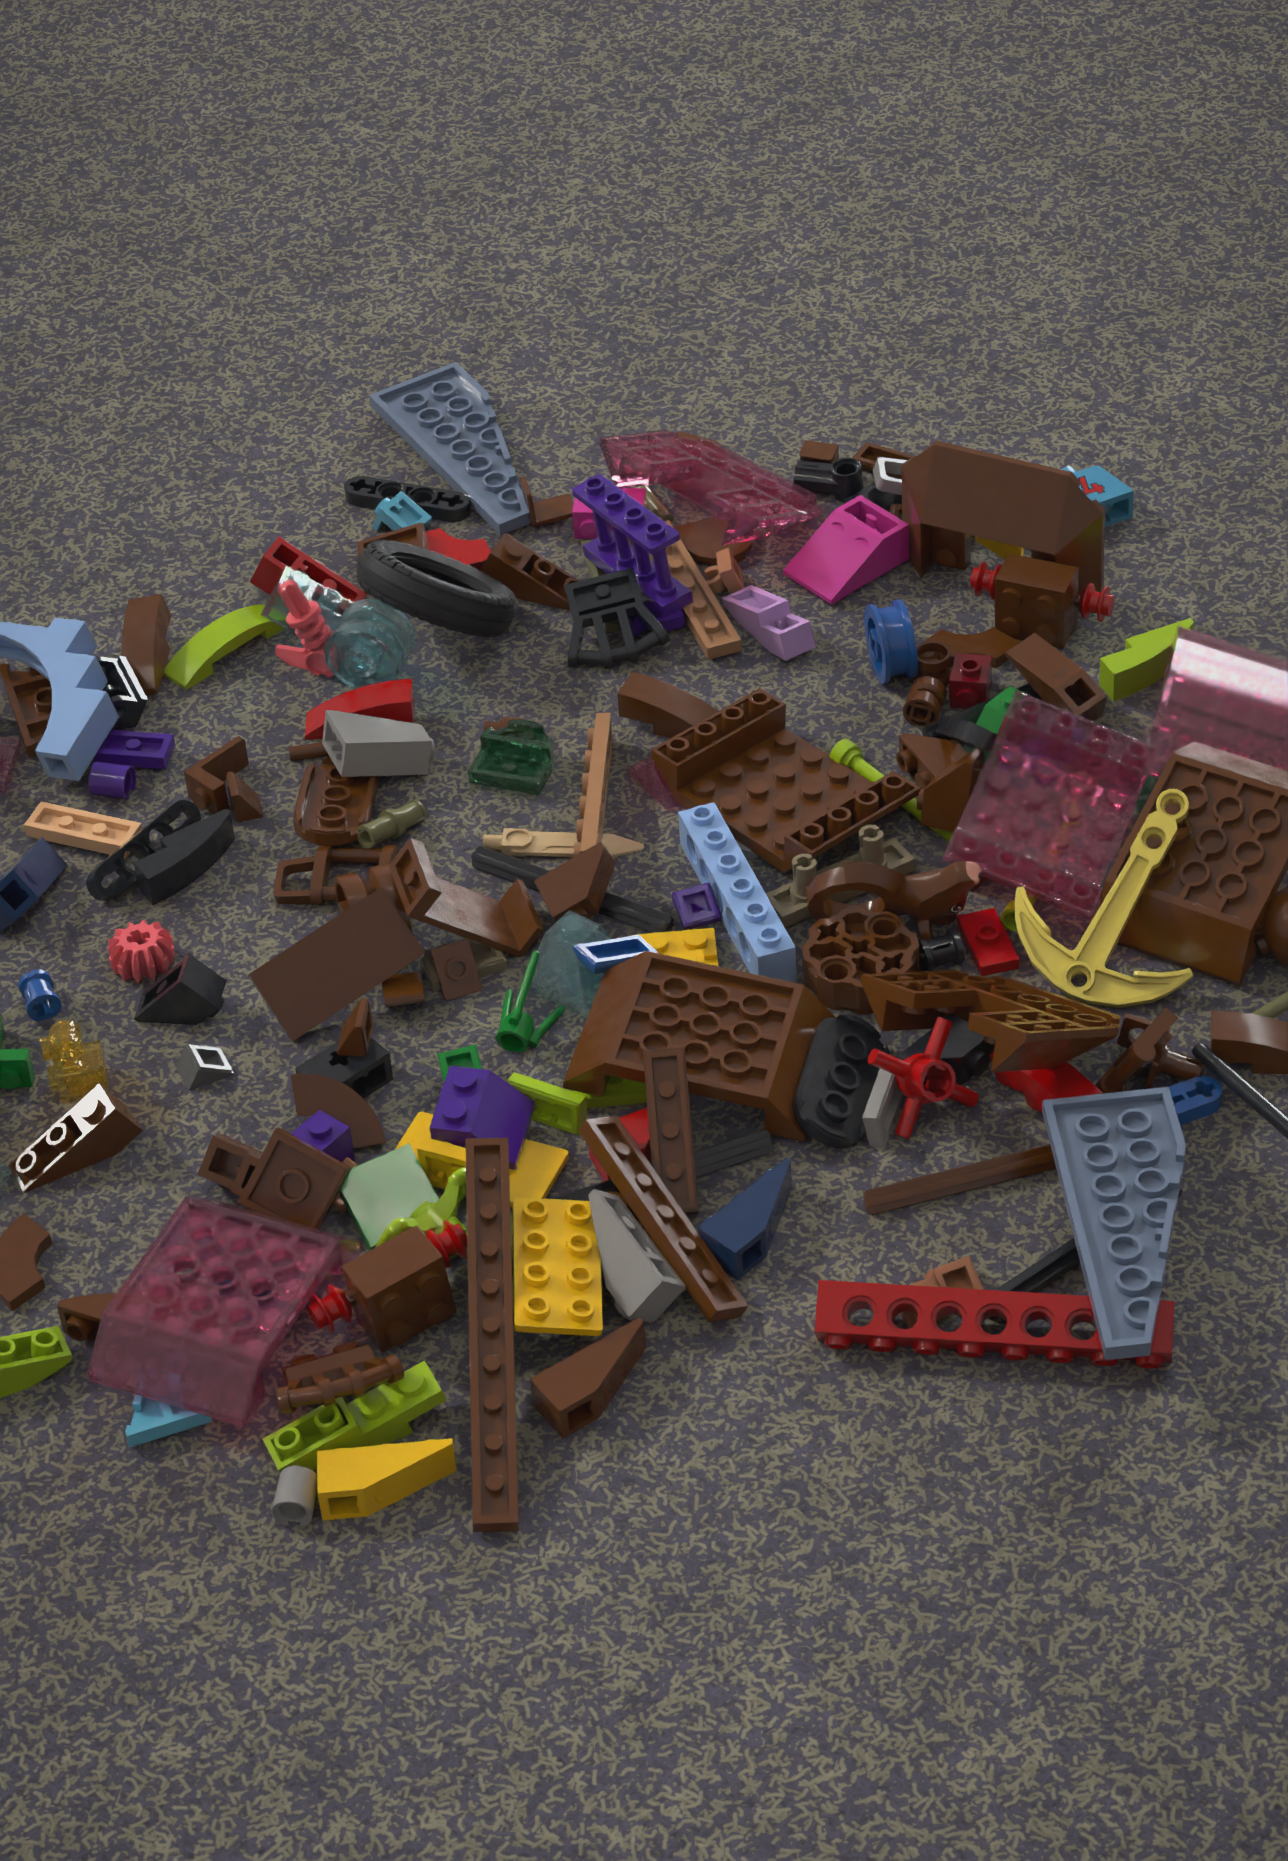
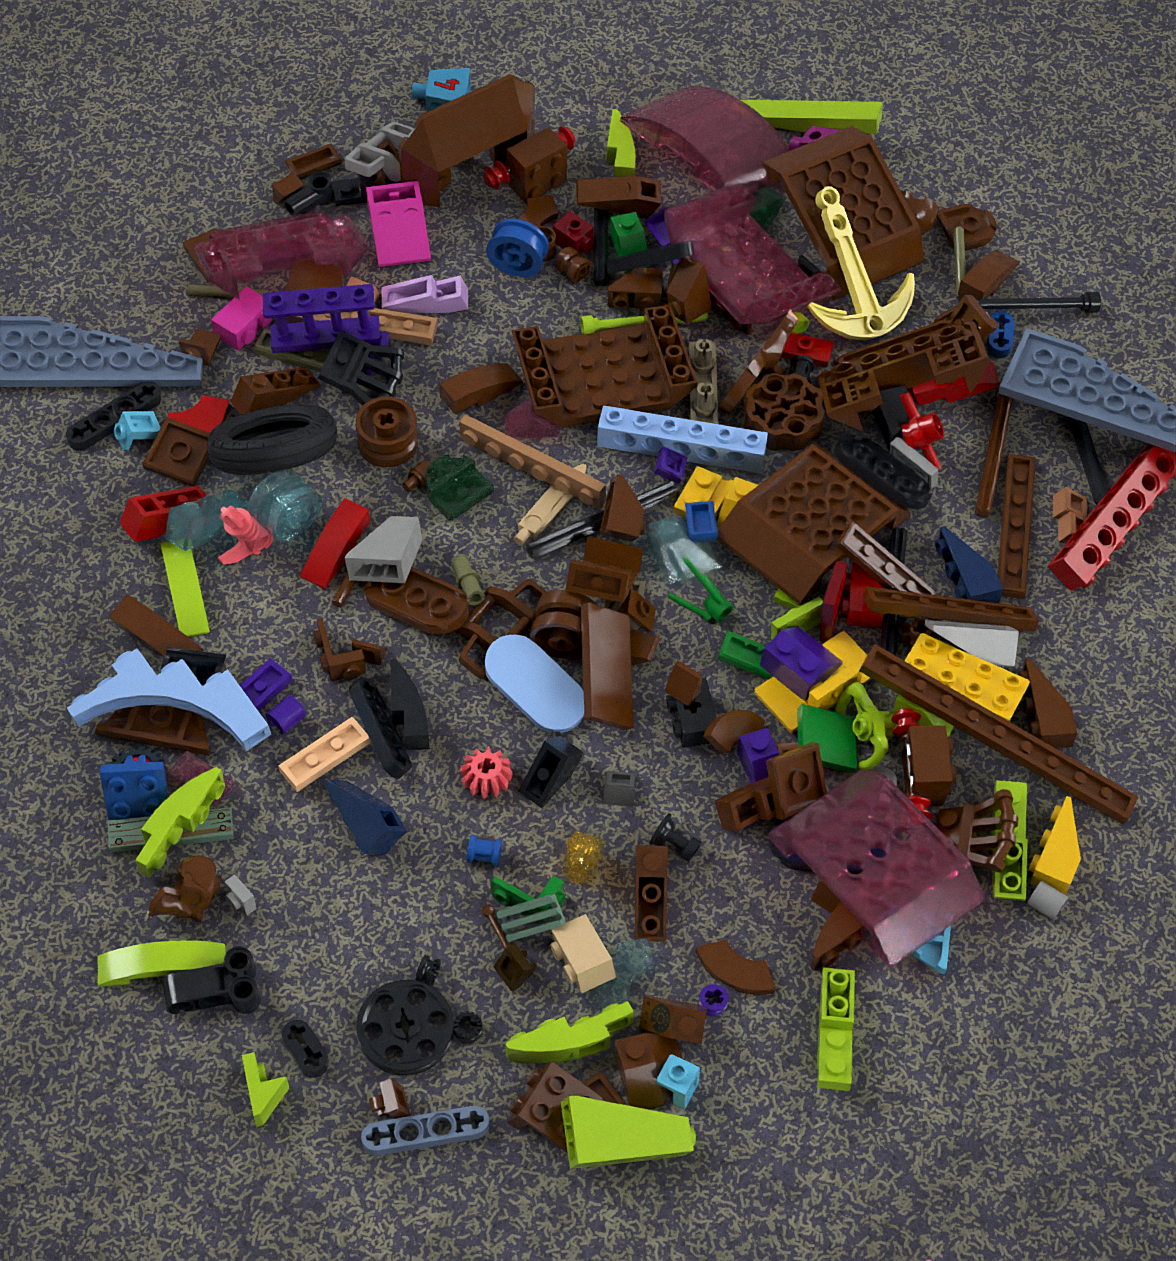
camera: 65 degrees left, 15 degrees up
none -> reddish brown wheel [356,396,418,467]
none -> light blue tile [485,635,584,733]
none -> black piece [649,813,702,862]
none -> dark red tile [819,561,847,642]
none -> reddish brown tile [997,454,1036,599]

